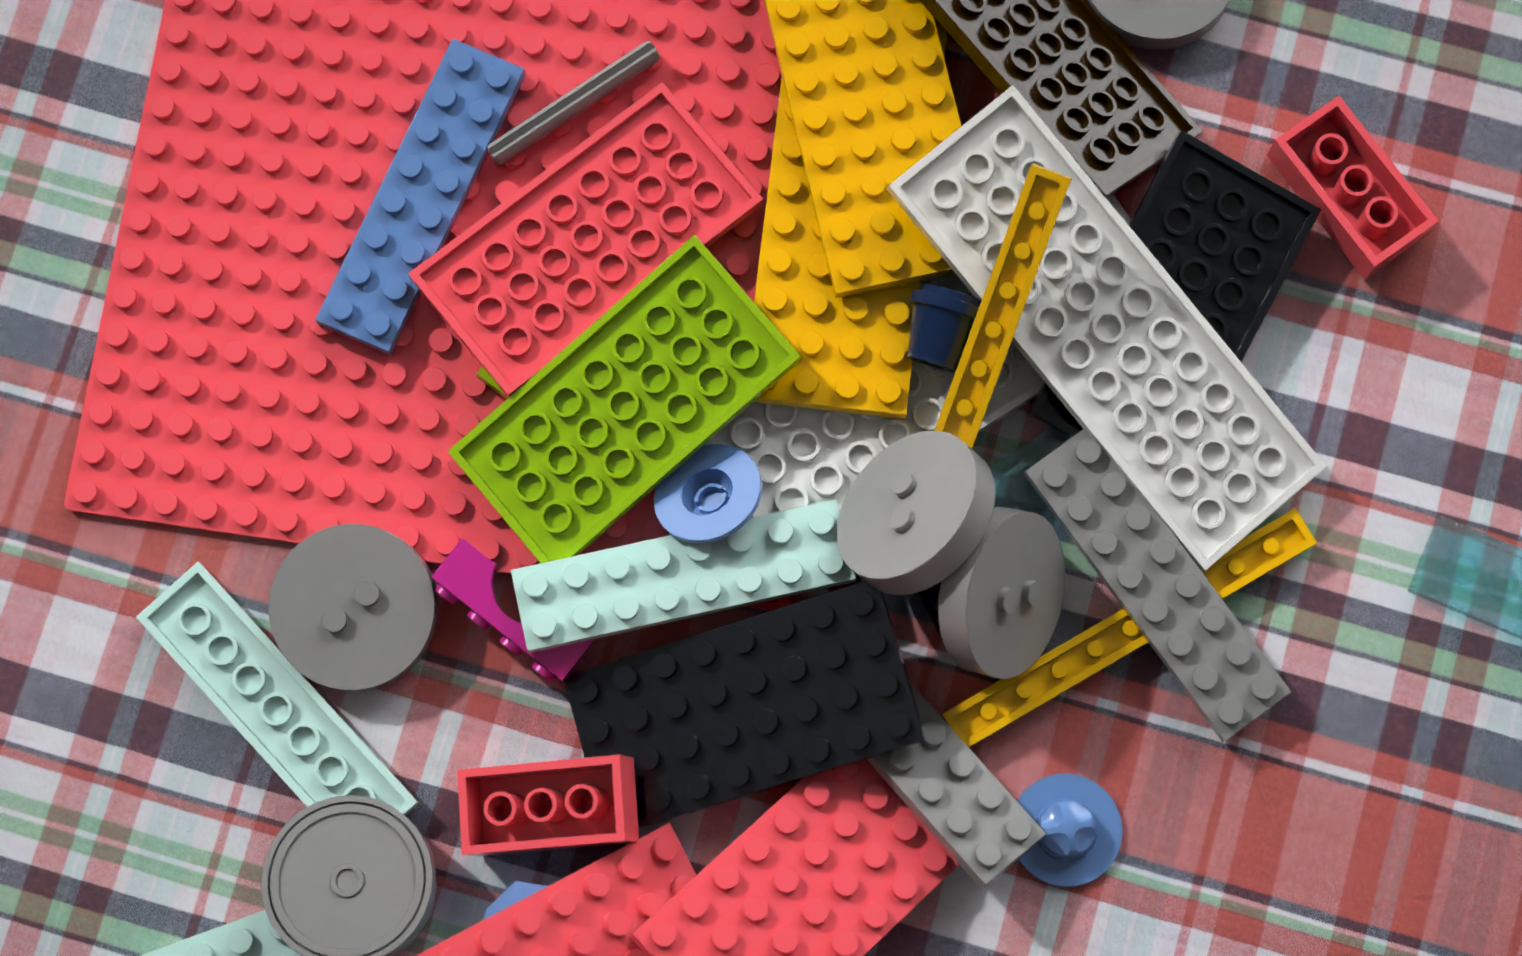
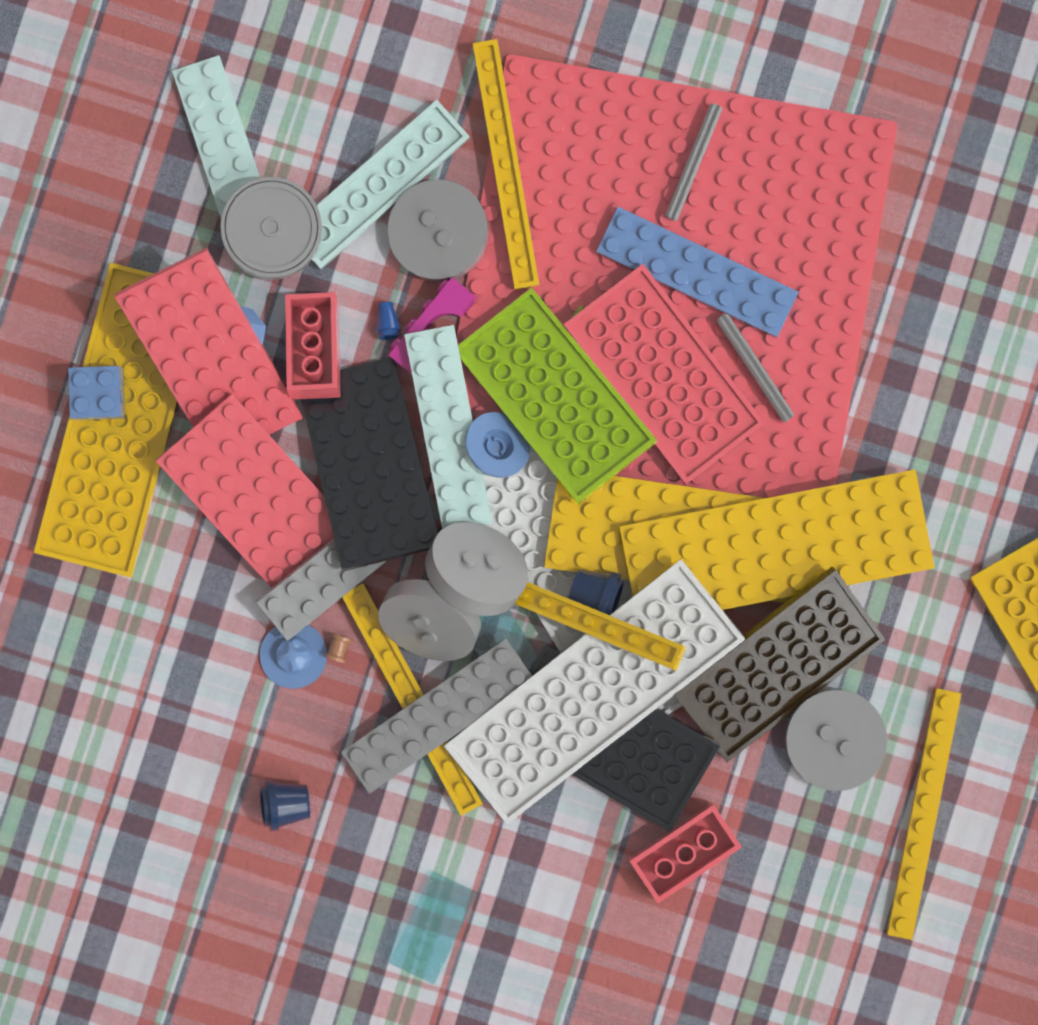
camera: 85 degrees right, 10 degrees up
none -> dark blue piece [260,780,310,831]
none -> nougat bush [324,633,353,664]
none -> blue cone [376,302,401,340]
none -> yellow plate [473,39,539,290]
none -> light grey axle [665,103,722,221]

